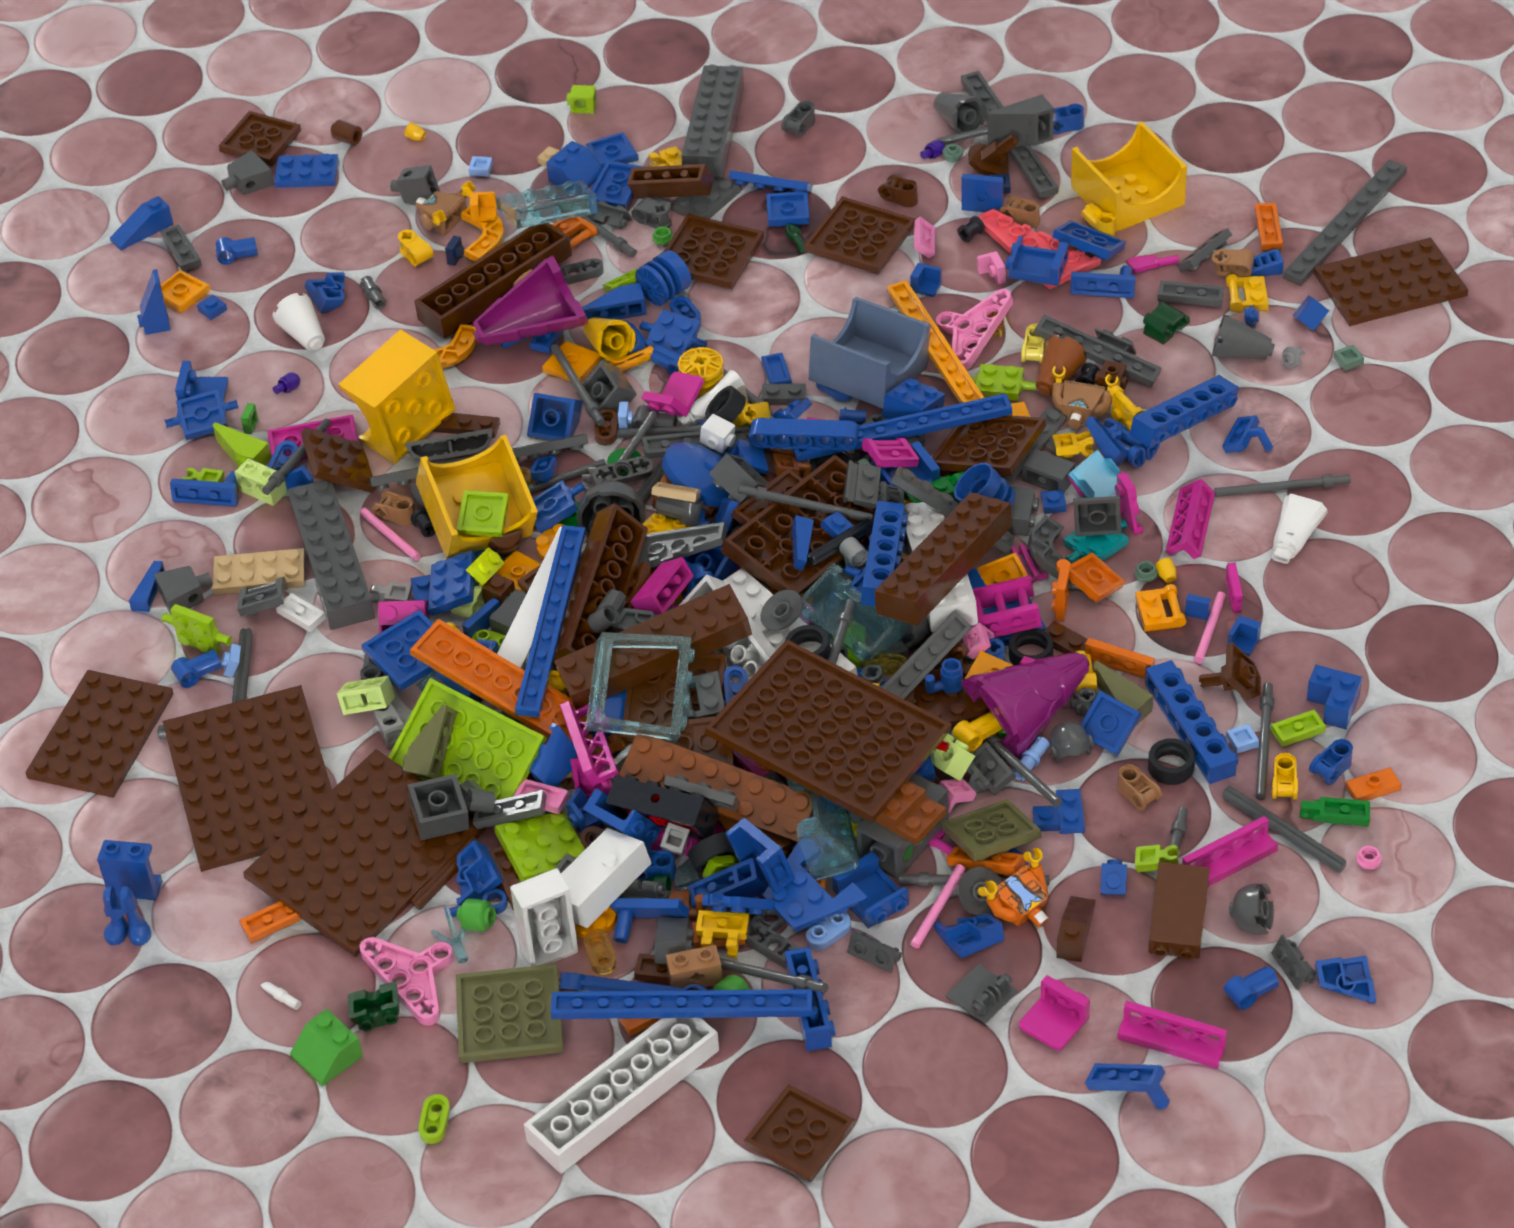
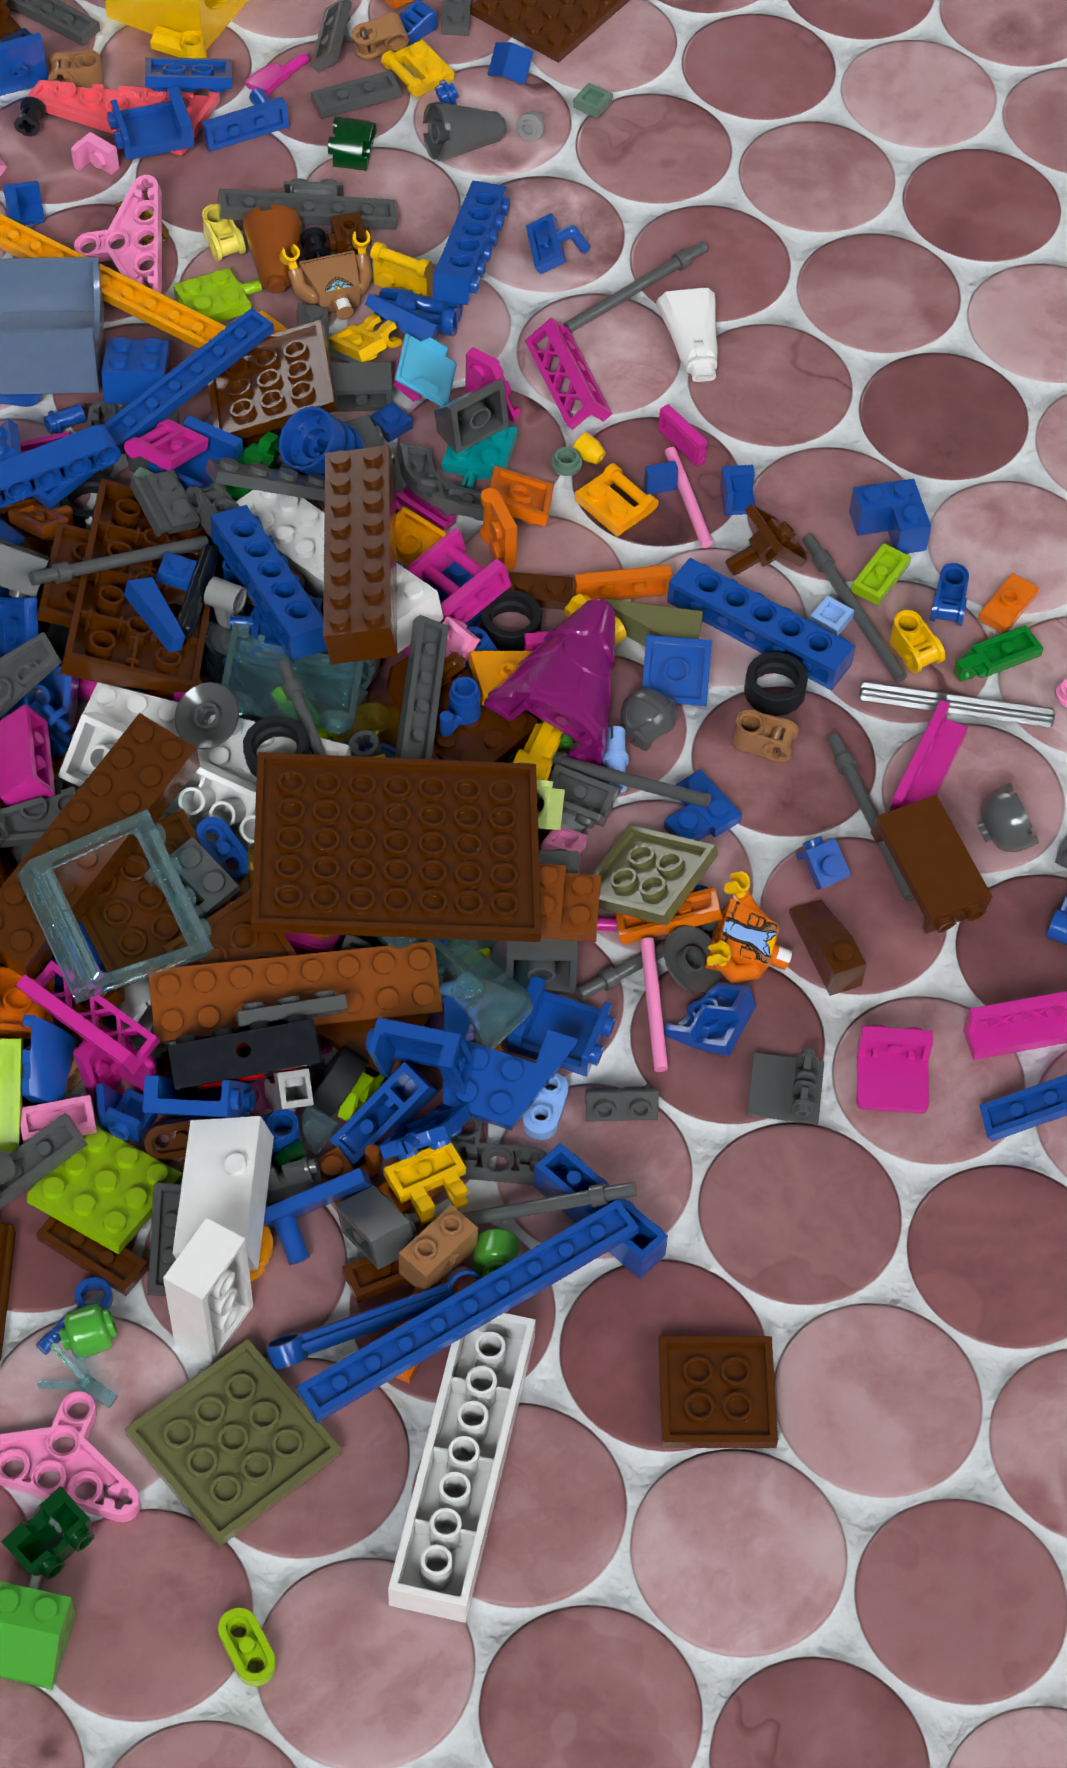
camera: 40 degrees left, 10 degrees up
blue slope [456,840,504,906] -> none
clear yellow plate [584,929,617,975] -> none
dark grey gear [1071,688,1096,717] -> none
lime plate [1135,844,1180,872] -> none

